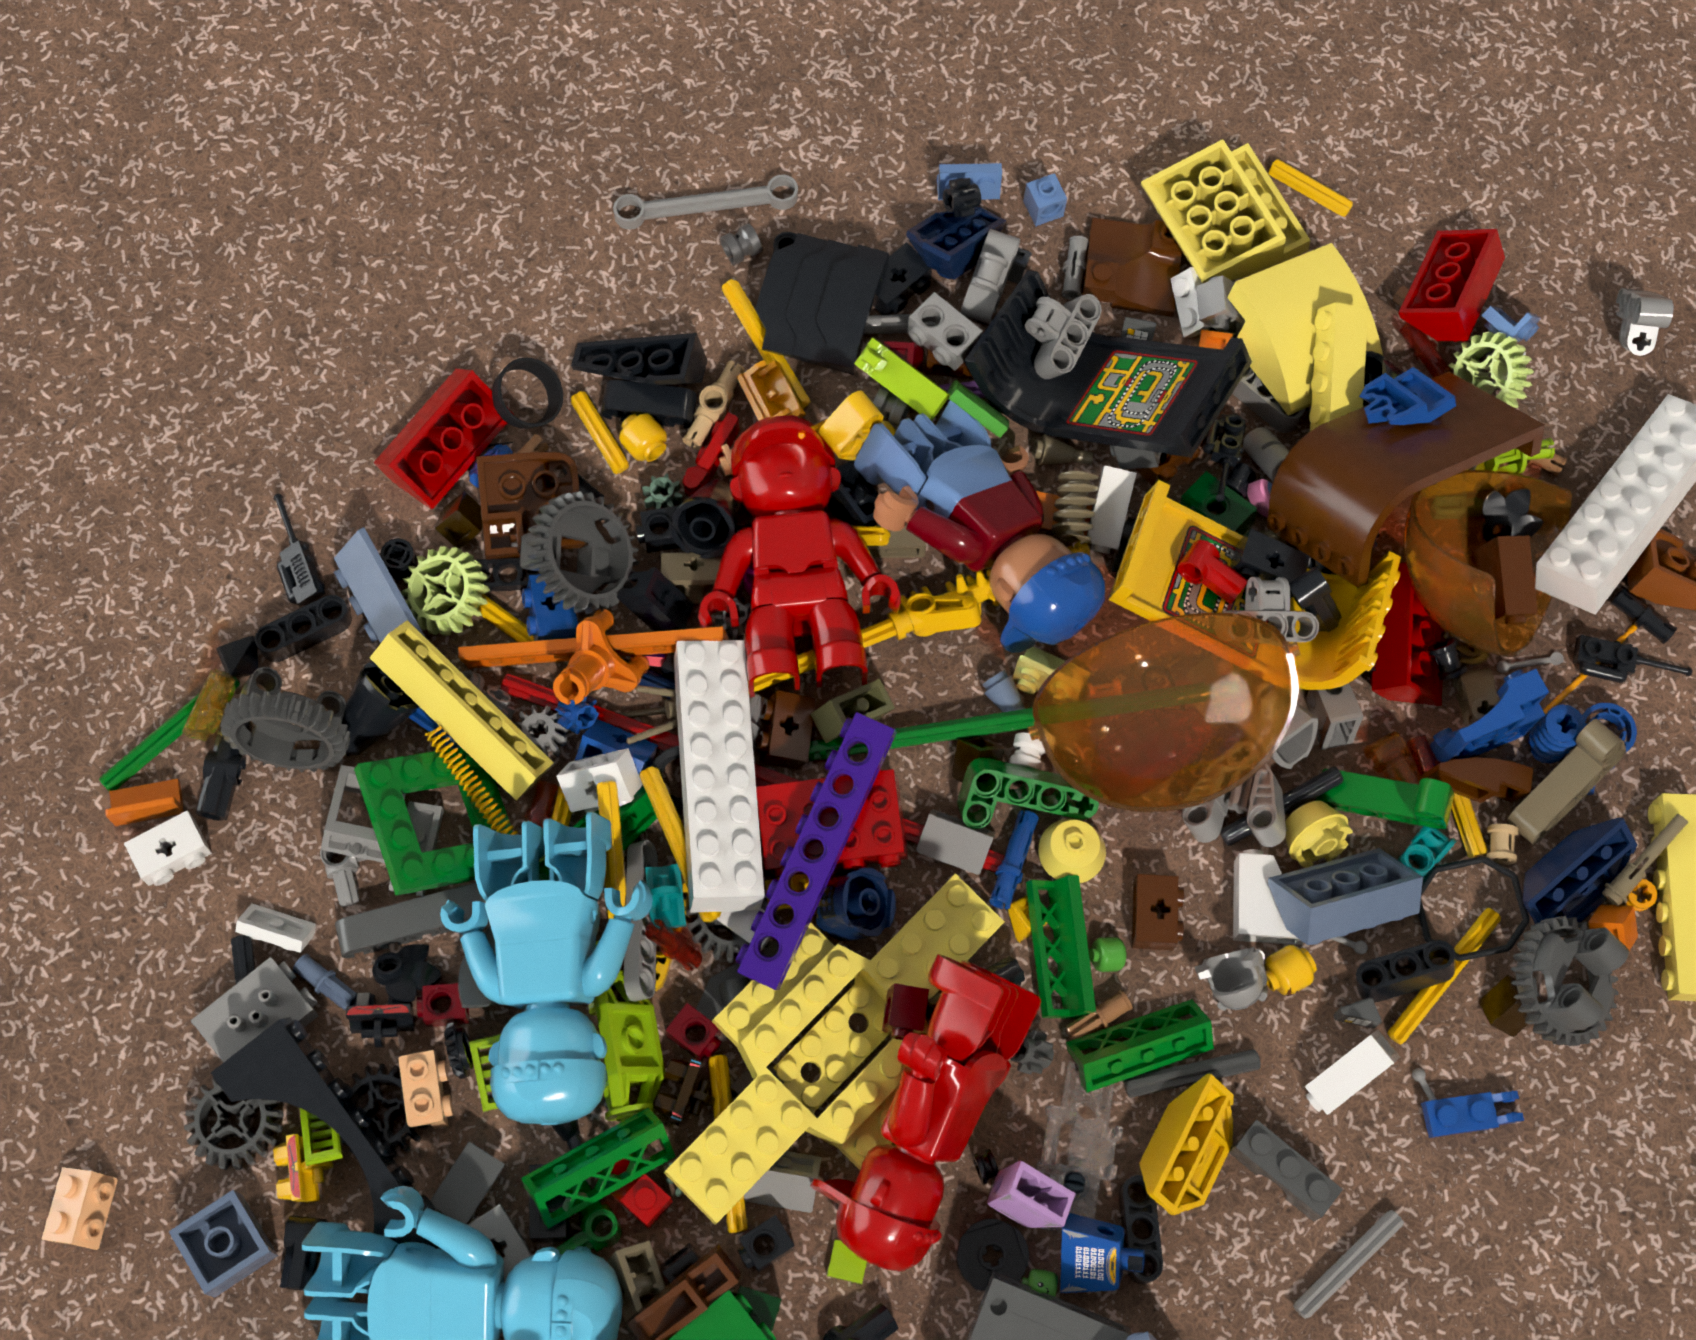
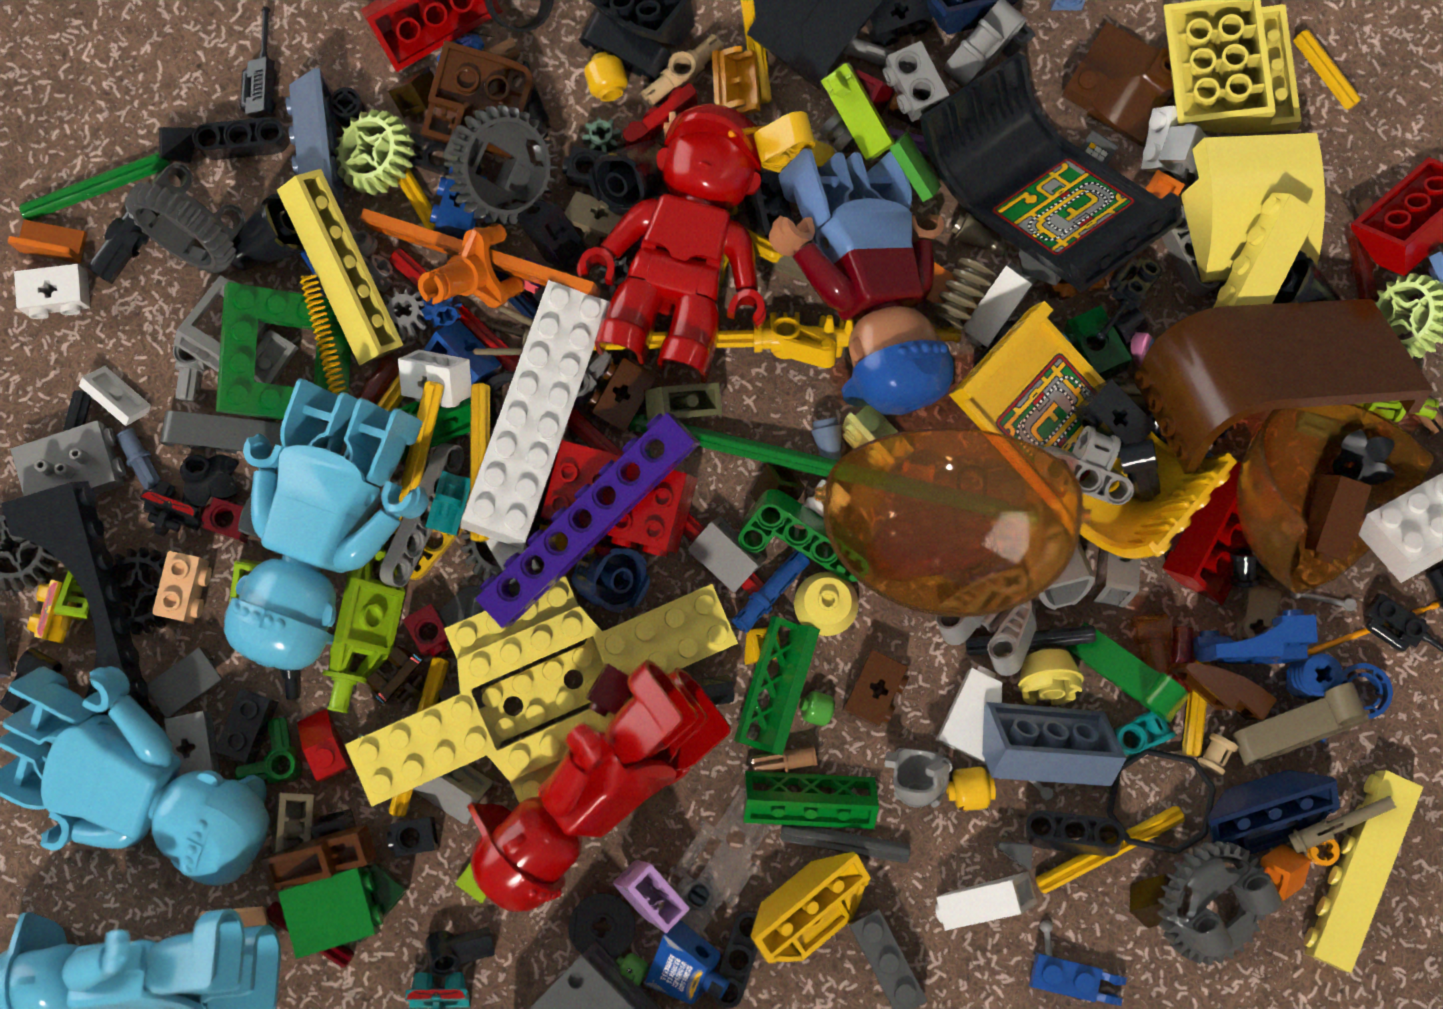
camera: 25 degrees right, 10 degrees up
clear yellow plate [182,668,236,741] -> none
black gear [444,1021,473,1079] -> none
green fence [521,1108,676,1229] -> none
yellow axle [571,391,629,474] -> none
clear red pin [645,919,702,971] -> none
black bush [972,1149,999,1185] -> none
dark grey gear [1011,1030,1054,1075] -> none
light grey piece [1025,294,1102,379] -> none
light grey pin [1062,236,1089,300] -> none
red piece [1177,540,1248,604] -> none
light grey pin [1243,427,1290,482] -> none
blue plate [1359,367,1456,425] -> none

